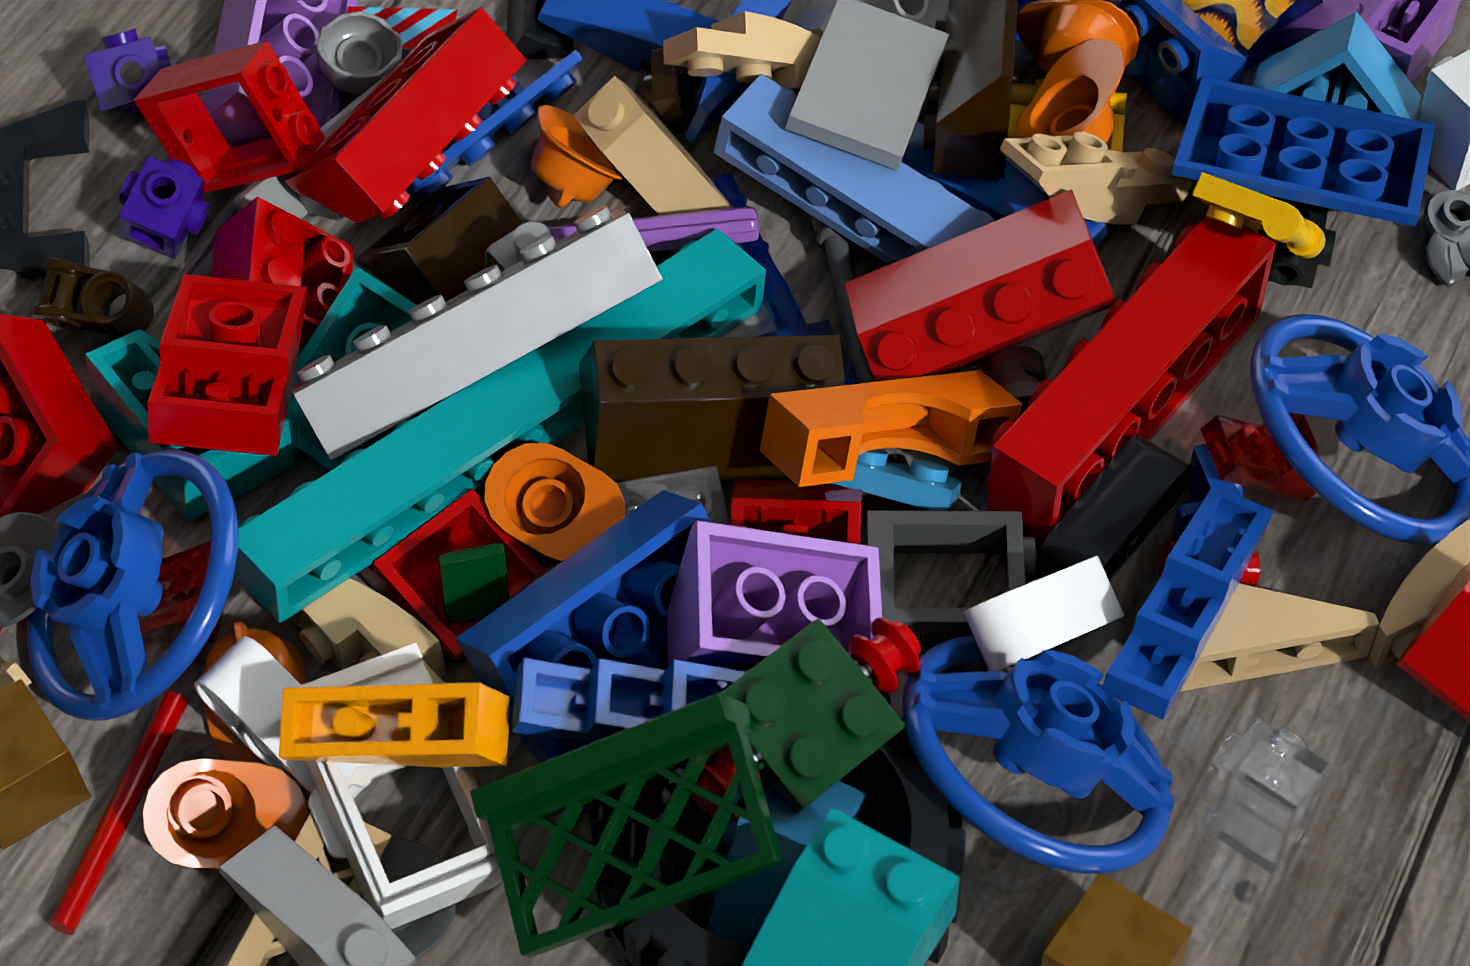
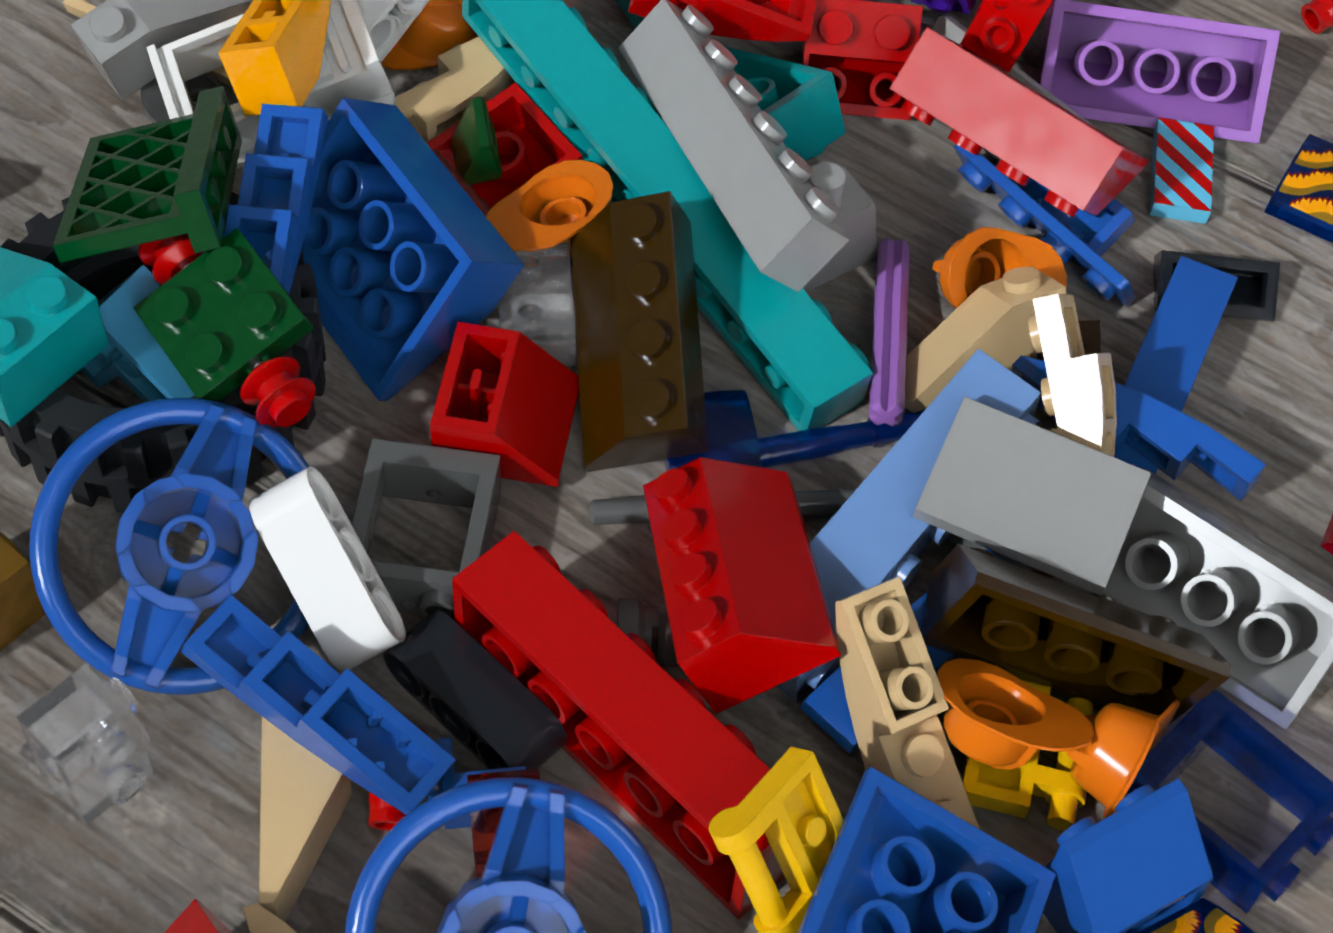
camera: 90 degrees right, 0 degrees up
light grey hair [316,11,402,95] -> none
dark brown slope [357,176,523,305] -> none
medium lavender slope [667,521,882,670] -> none
orange arch [760,370,1023,487] -> none
dark azure plate [832,449,963,511] -> none

